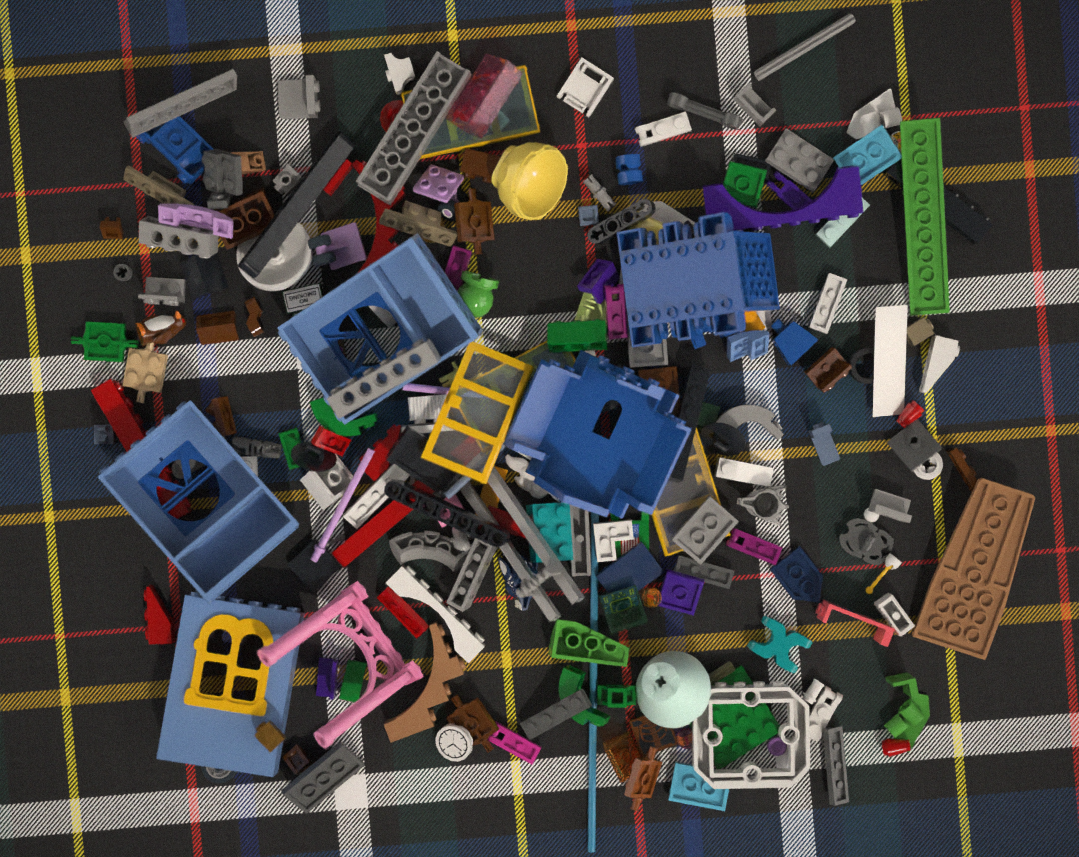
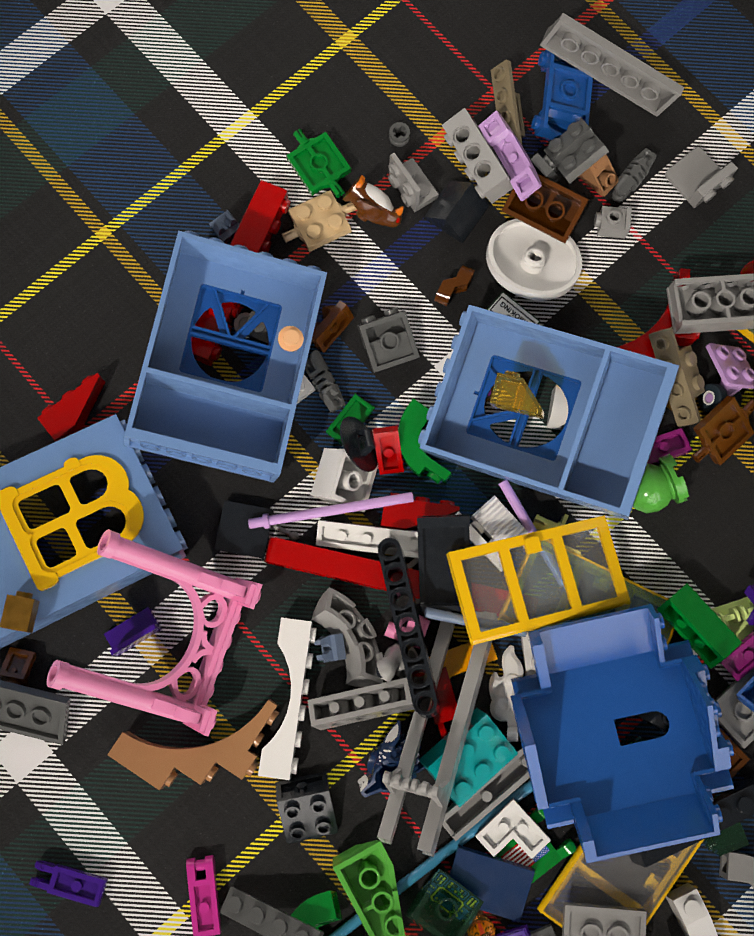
camera: 55 degrees right, 10 degrees down
reddish brown tile [100,217,124,239] -> none
reddish brown panel [196,311,239,345] -> none
black beam [238,131,356,279] -> none
lavender plate [307,223,367,270] -> none
red tile [323,160,353,196] -> none
light grey brick [327,338,442,419] -> none
green slope [339,659,367,703] -> none
red plate [377,586,429,639] -> none
white tile [436,723,473,761] -> none
reddish brown plate [446,694,499,753] -> none
black shield [700,422,746,456] -> none
none -> dark purple hinge [29,860,108,907]
none -> black bracket [276,771,338,844]
none -> light nougat plate [278,326,304,352]
none -> sand blue tile [314,633,346,663]
none -> dark grey plate [357,307,420,373]
none -> clear yellow slope [490,371,544,419]
none -> dark grey hinge [612,148,657,203]

